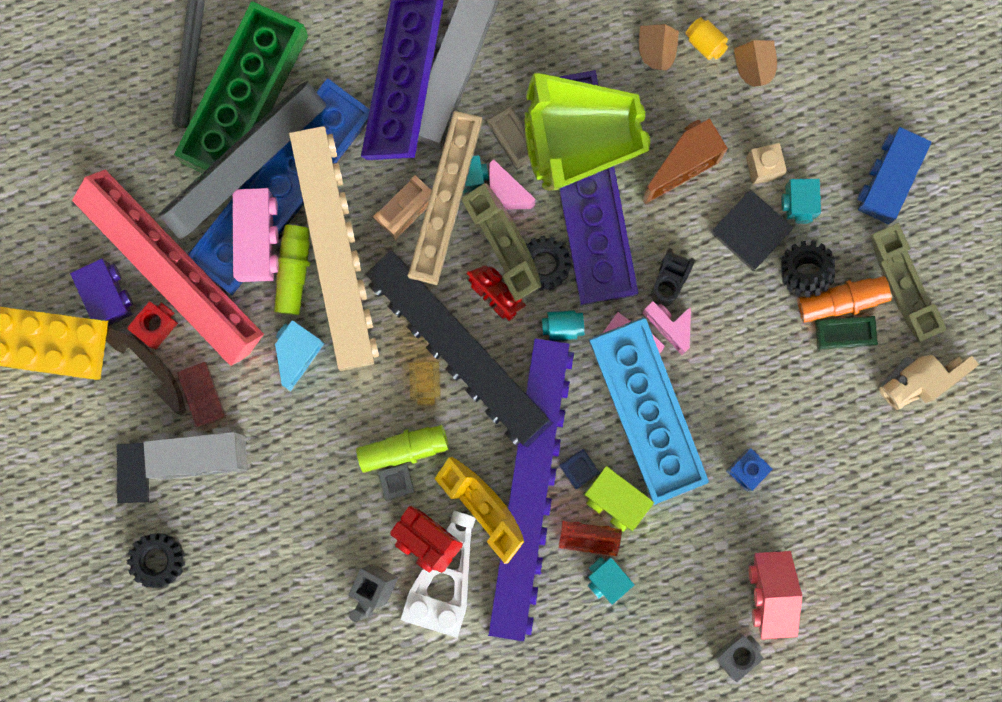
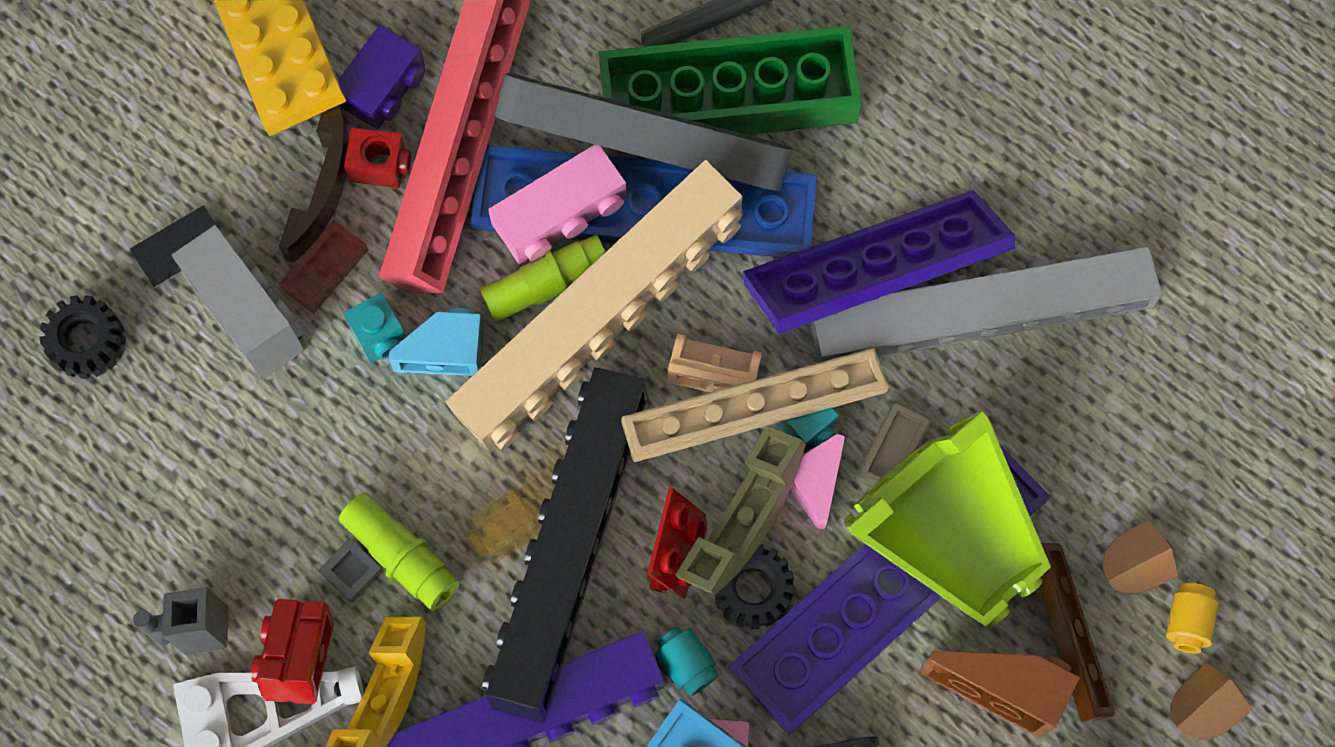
camera: 55 degrees right, 10 degrees down
none -> teal brick [343,292,406,364]
none -> reddish brown tile [1039,543,1115,722]

